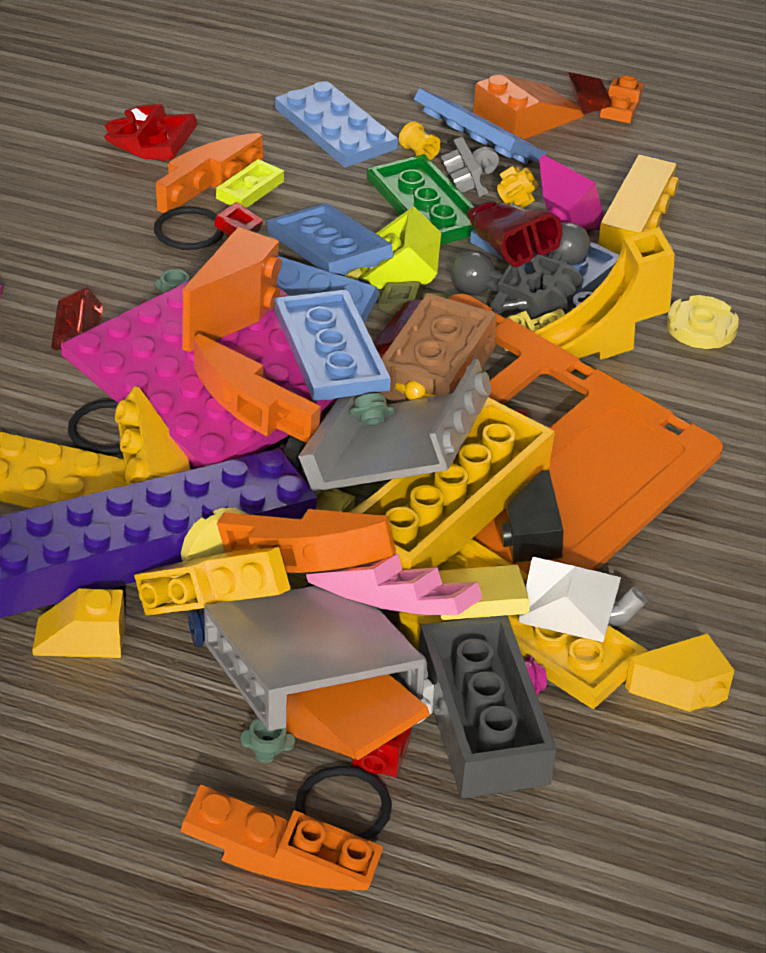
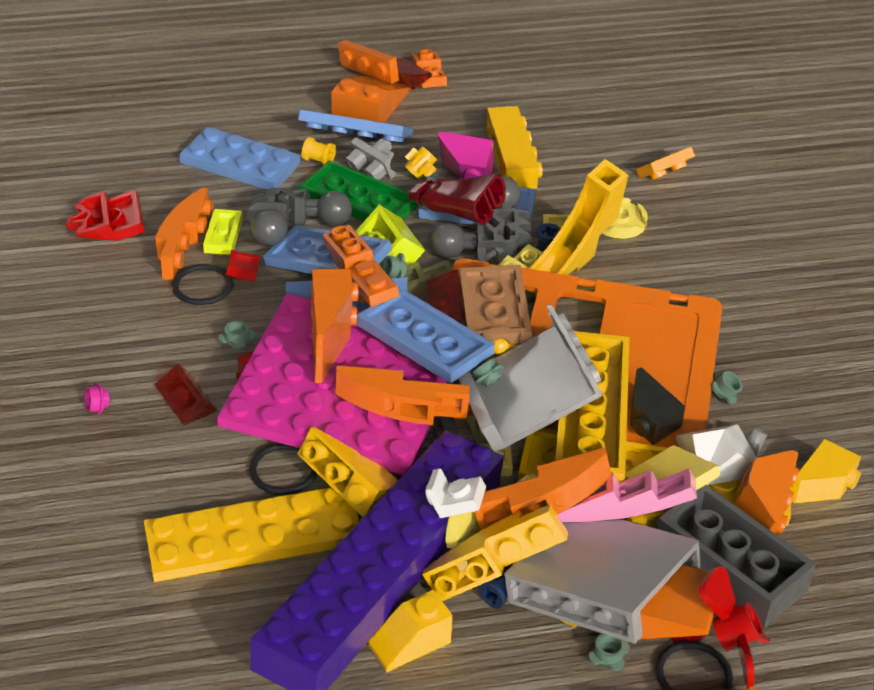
camera: 30 degrees left, 0 degrees up
none -> dark grey piece [247,188,352,246]
none -> orange slope [322,225,400,307]
none -> orange plate [338,40,399,84]
none -> sand green plate [382,253,407,278]
none -> white bracket [426,468,486,518]
none -> red piece [699,566,770,689]
none -> sand green plate [711,371,743,404]
none -> orange slope [735,450,799,535]

